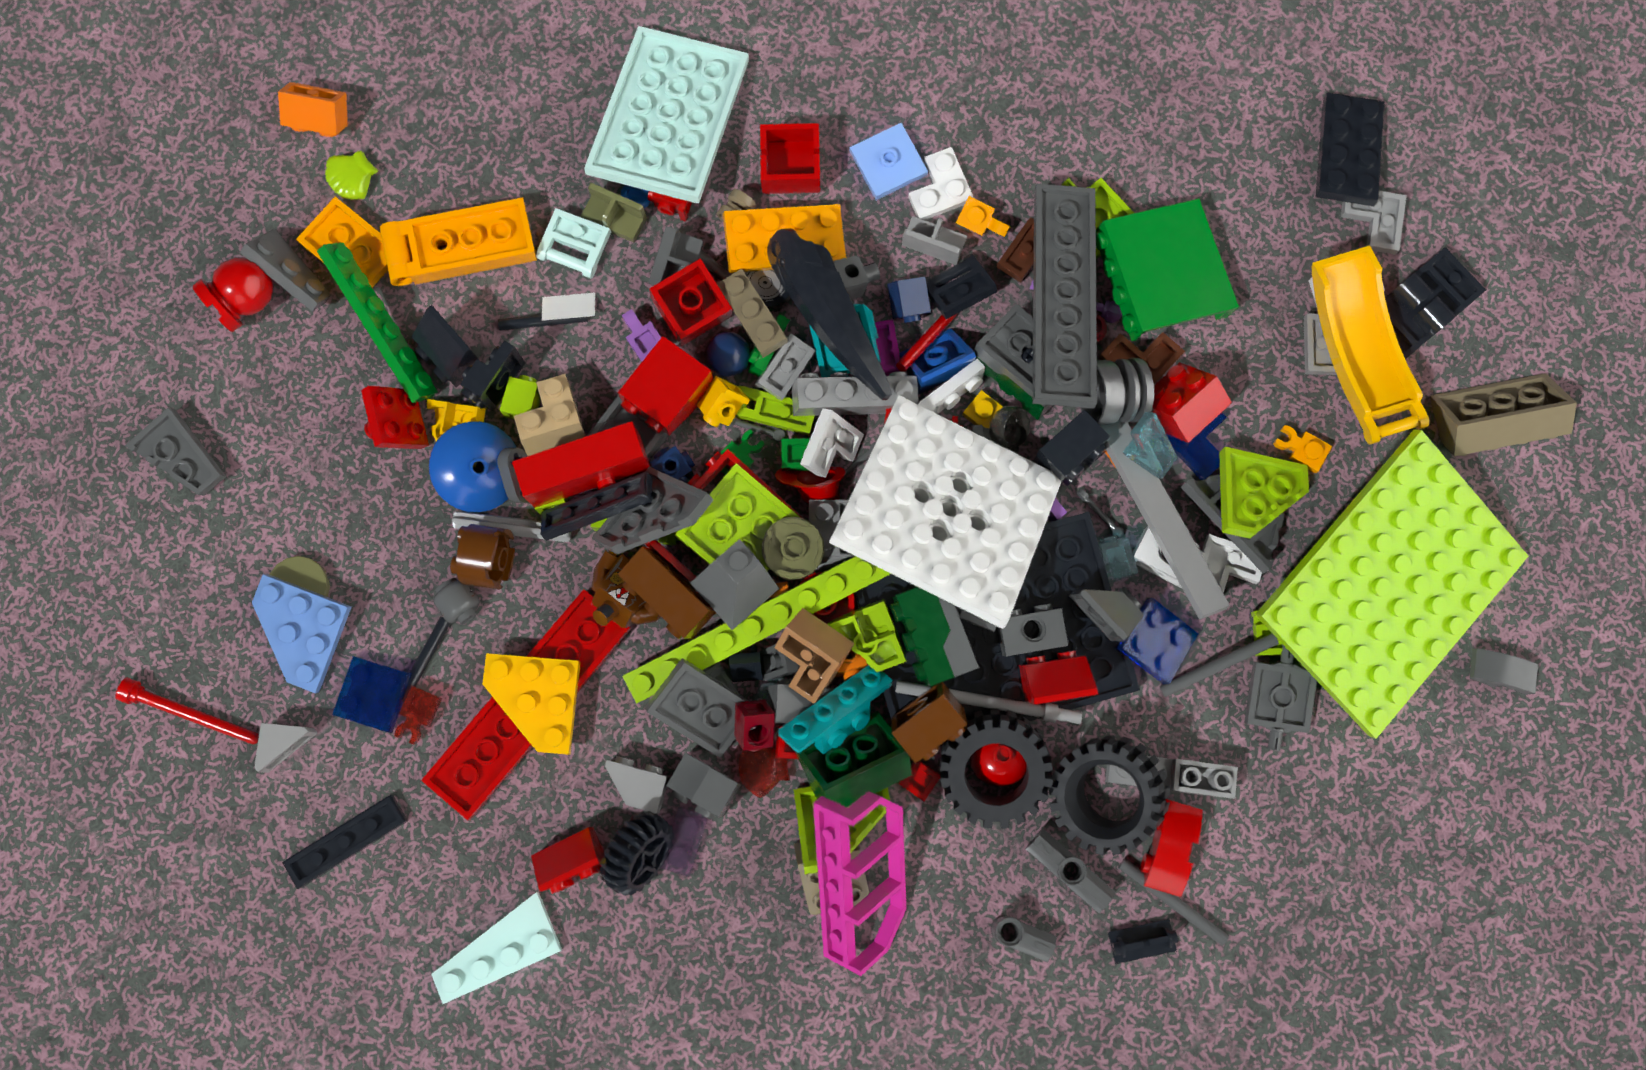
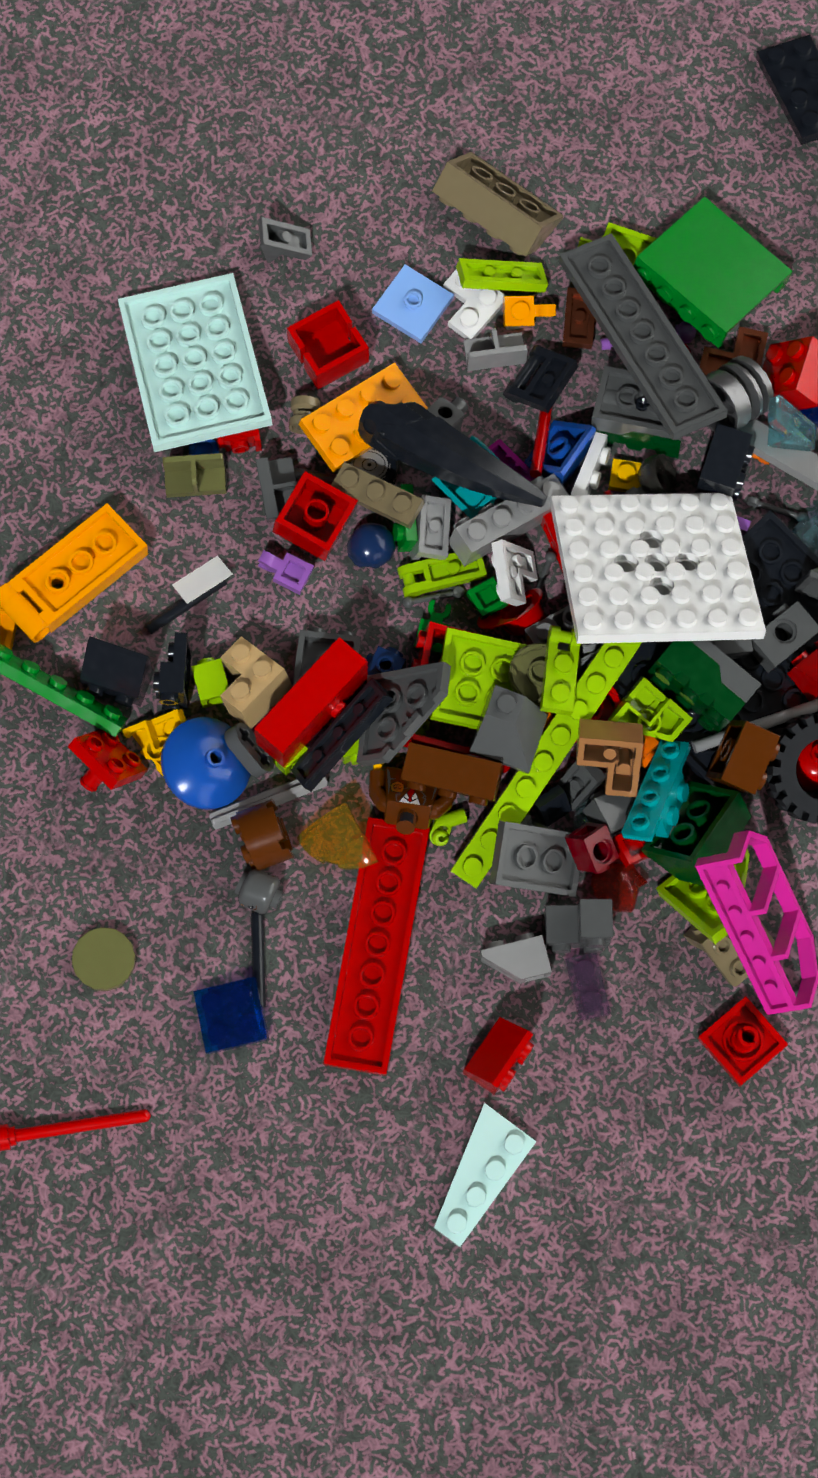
camera: 35 degrees left, 5 degrees down
medium blue plate [252,574,351,693] -> none
light grey slope [254,723,317,773] -> none
black tile [282,795,408,889] -> none
clear red plate [394,686,443,745] -> none
yellow plate [483,653,580,755] -> none
light aqua plate [536,208,611,279] -> none
black gear [599,811,674,896] -> none
red slope [618,336,713,436] -> none
yellow brick [697,376,750,427] -> none
dark blue brick [887,276,931,323] -> none
red tile [898,760,940,802] -> none
none -> dark grey slope [258,217,312,263]
none -> clear yellow brick [296,803,378,870]
none -> lime arm [429,807,468,846]
none -> dark tan slope [432,152,564,256]
none -> lime plate [456,258,548,293]
none -> lime plate [540,625,580,716]
none -> red plate [697,996,789,1087]

